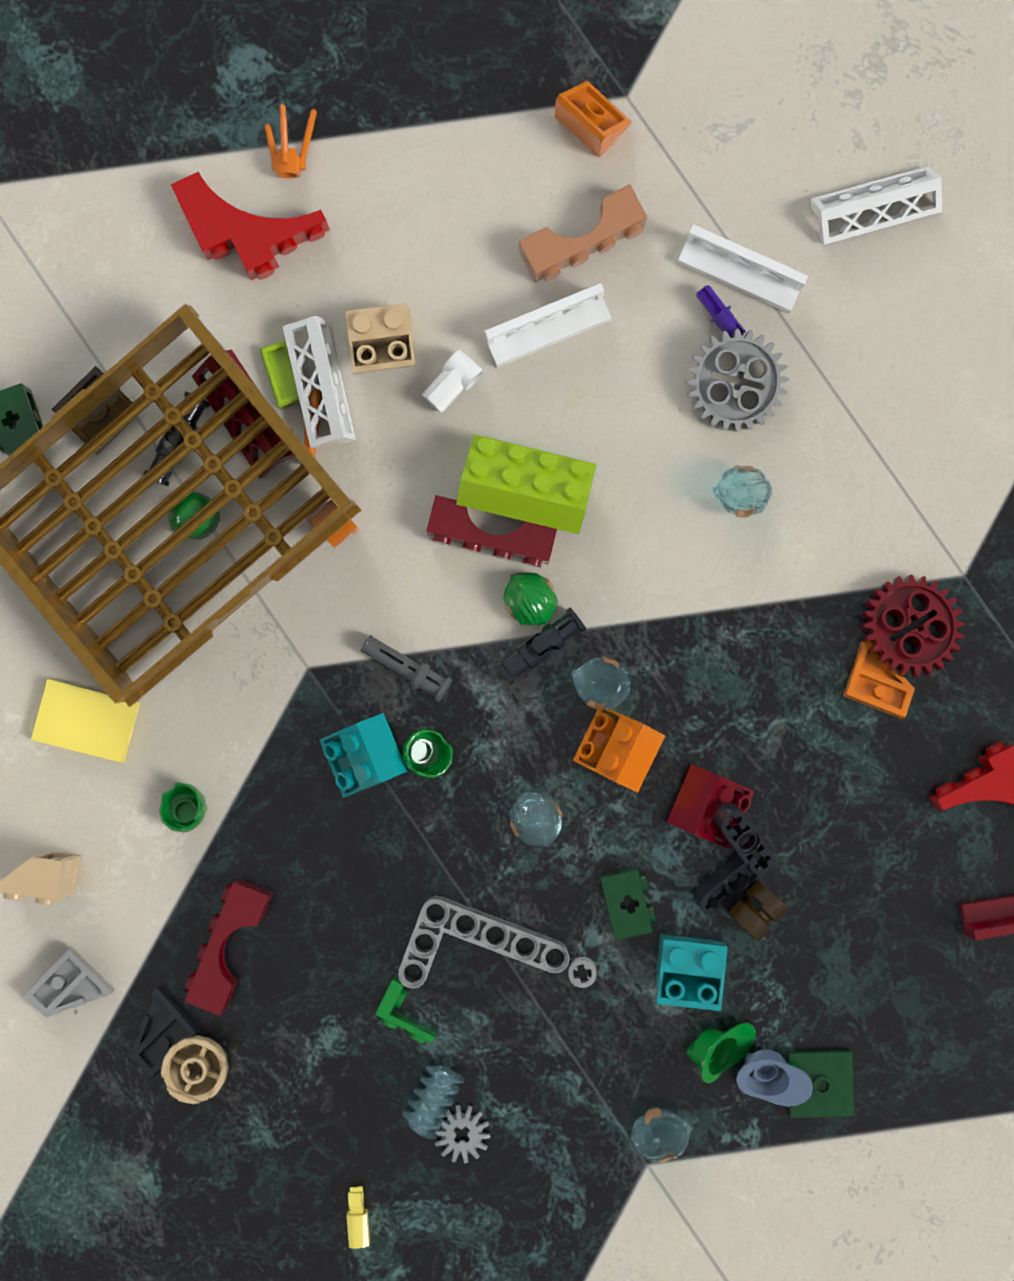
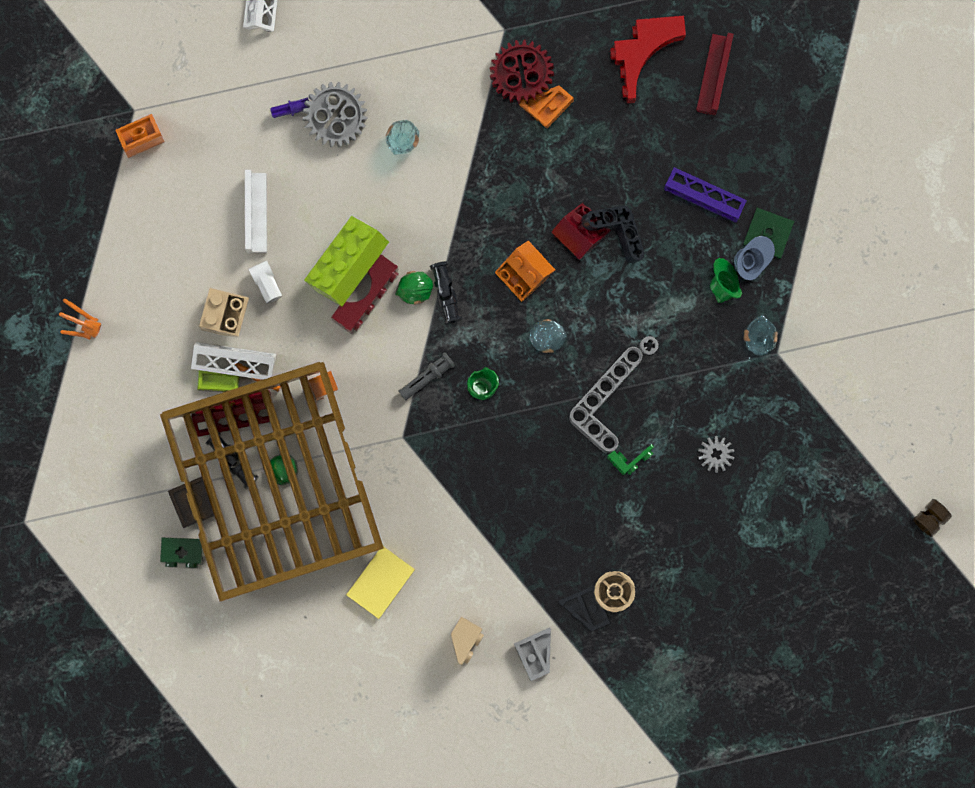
camera: 75 degrees left, 5 degrees down
green hair [159,782,207,833] -> none
red arch [171,171,330,280] -> none
dark red arch [184,879,273,1016] -> none
teal slope [320,713,407,798] -> none
light yellow bar [347,1186,370,1248] -> none
clear light blue piece [402,1065,464,1139] -> none
nougat arch [519,184,647,282] -> none
clear light blue hair [571,656,631,710] -> none
dark green brick [599,866,656,941] -> none
teal slope [656,934,728,1011] -> none
white fence [677,224,808,314] -> none
dark brown wheel [728,881,789,941] -> none
none -> dark purple fence [664,167,747,223]

